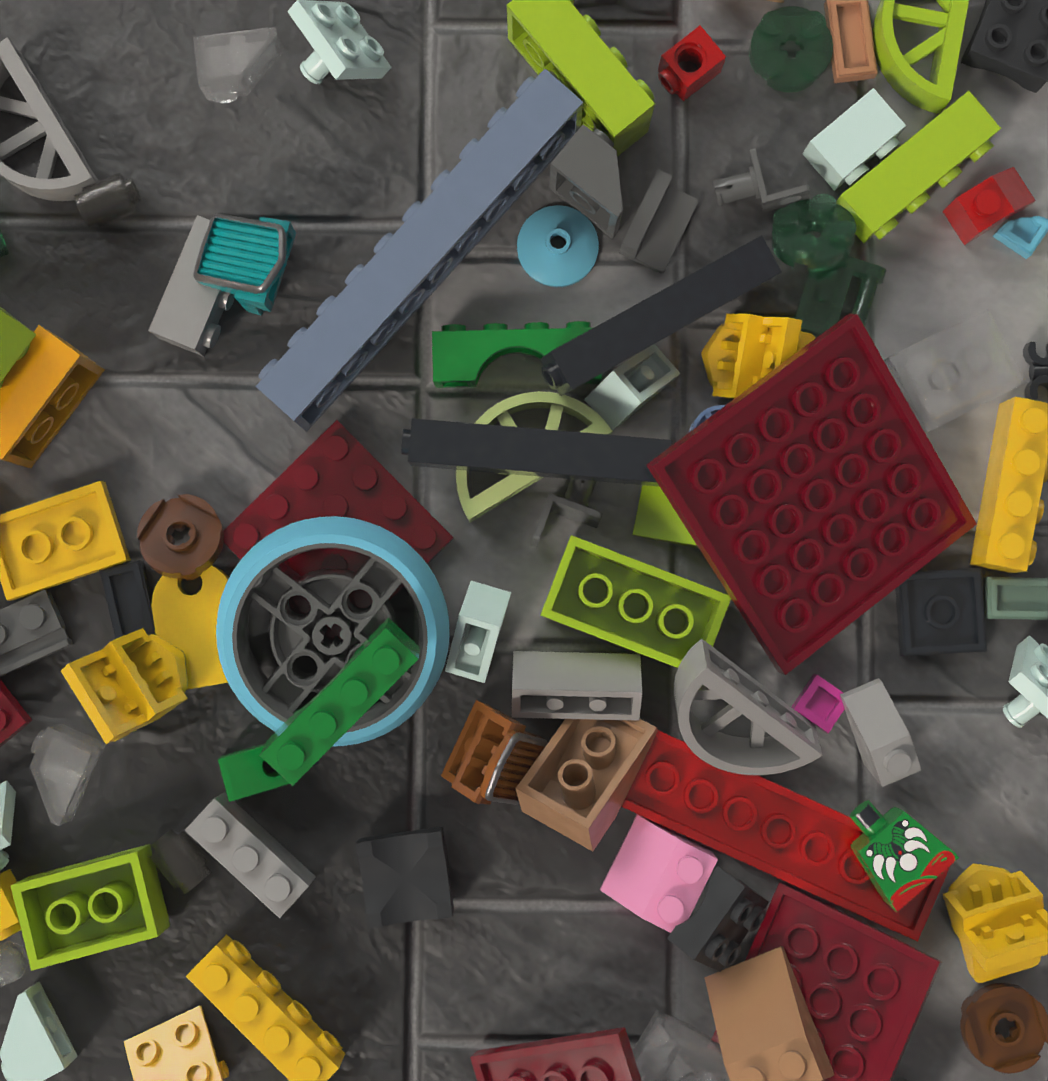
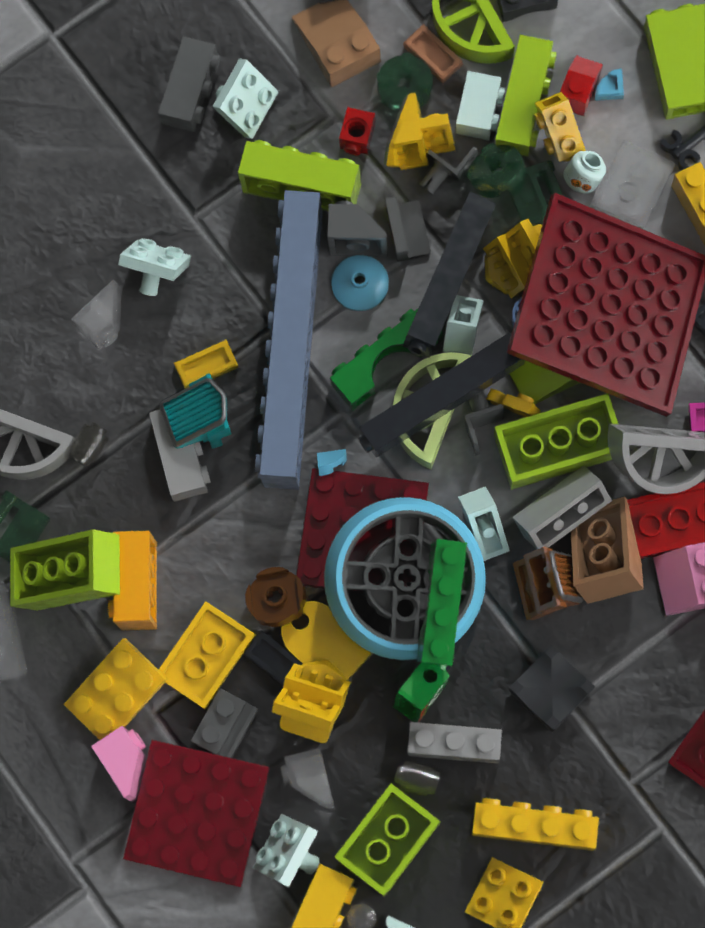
camera: 30 degrees left, 10 degrees down
none -> yellow tile [174,340,239,389]
none -> medium azure tile [317,449,347,476]
none -> yellow piece [384,92,455,170]
none -> yellow plate [486,388,541,417]
none -> yellow brick [534,92,586,162]
none -> light aqua head [564,151,606,194]

